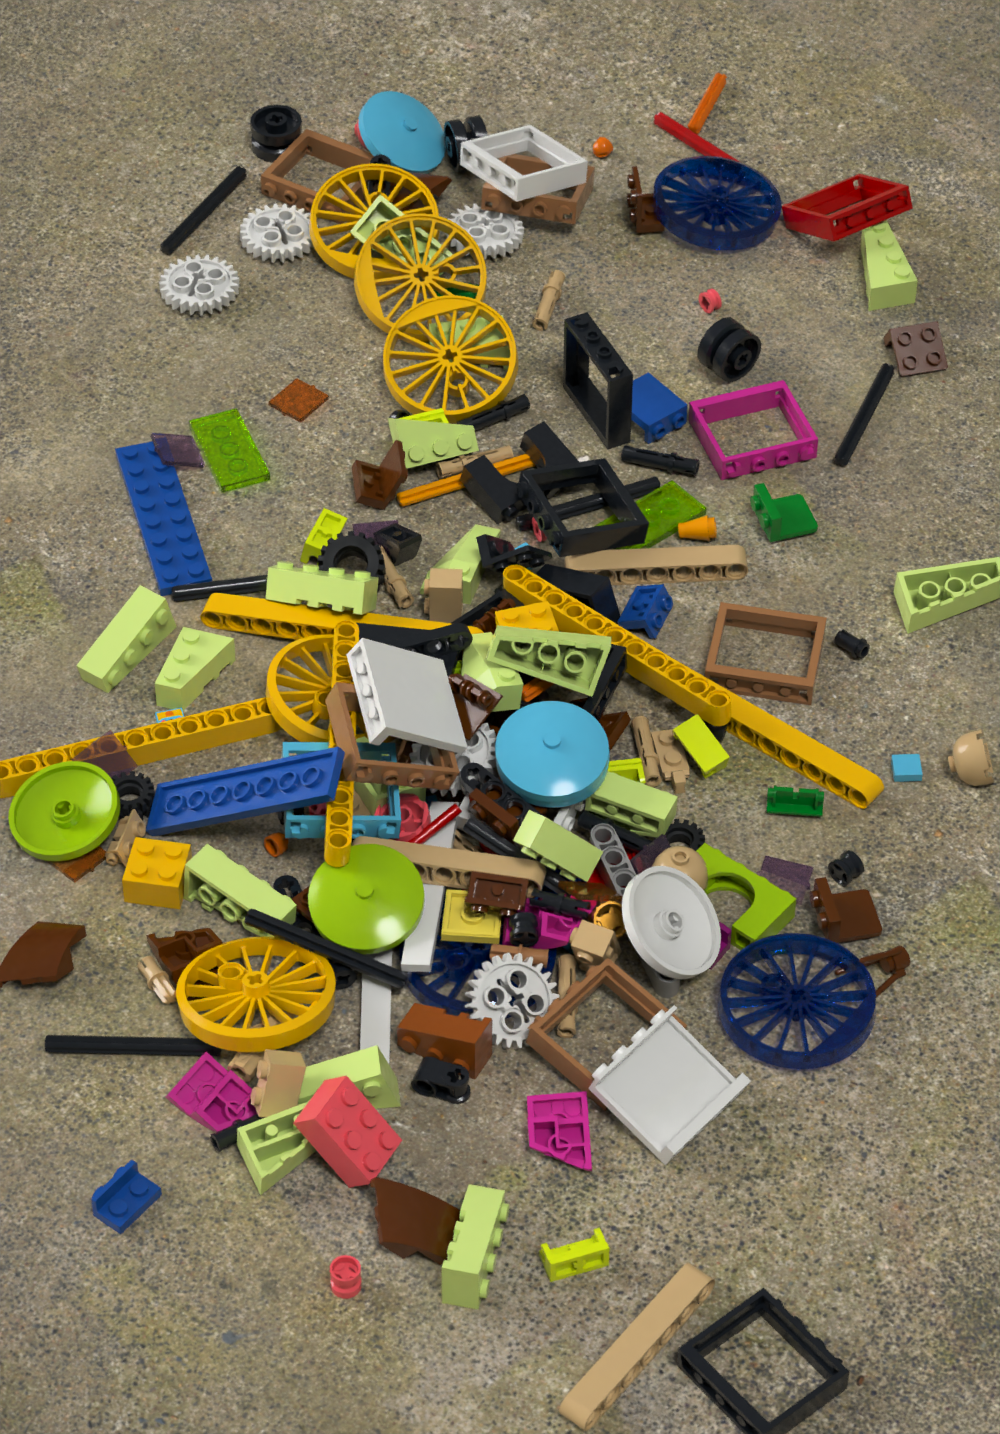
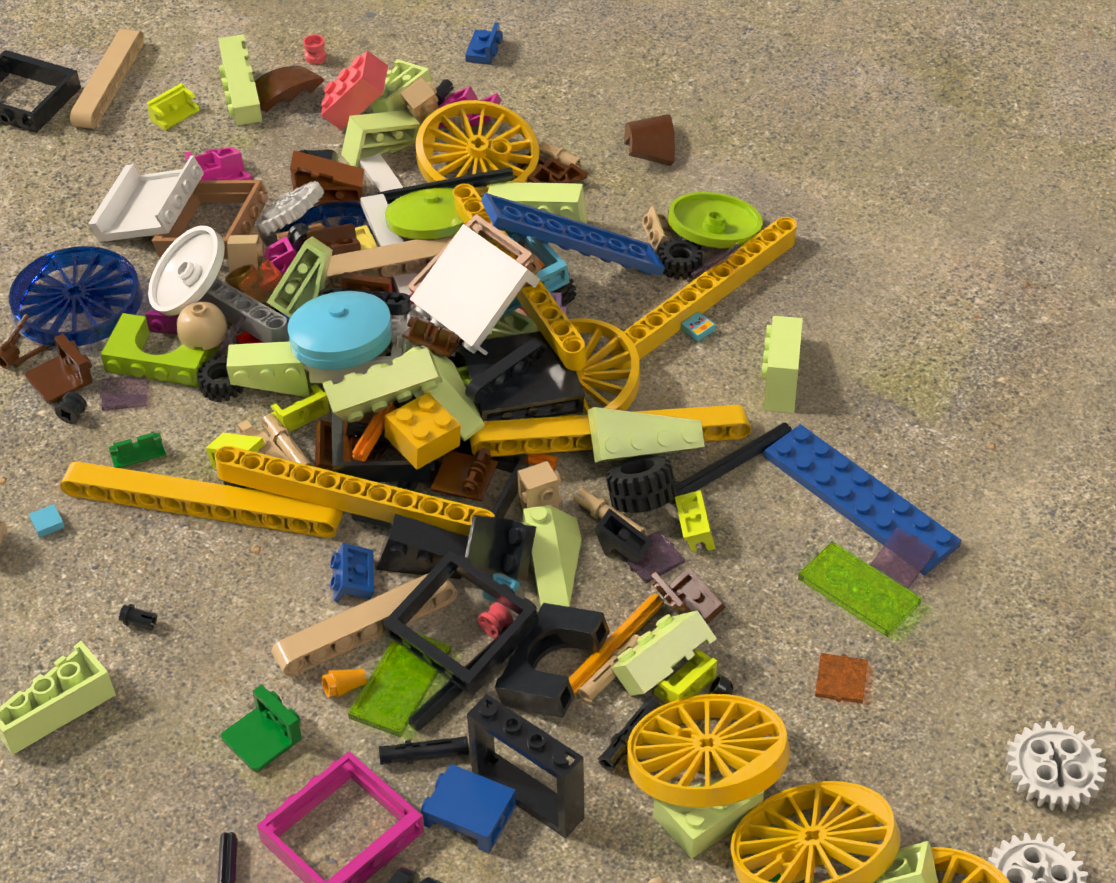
camera: 155 degrees right, 0 degrees up
black axle [45,1035,222,1056] -> none
yellow brick [122,837,192,909] -> none
yellowish green wedge [155,627,236,710] -> none
black pin [530,888,591,920] -> none
medium nougat window [705,602,827,705] -> none

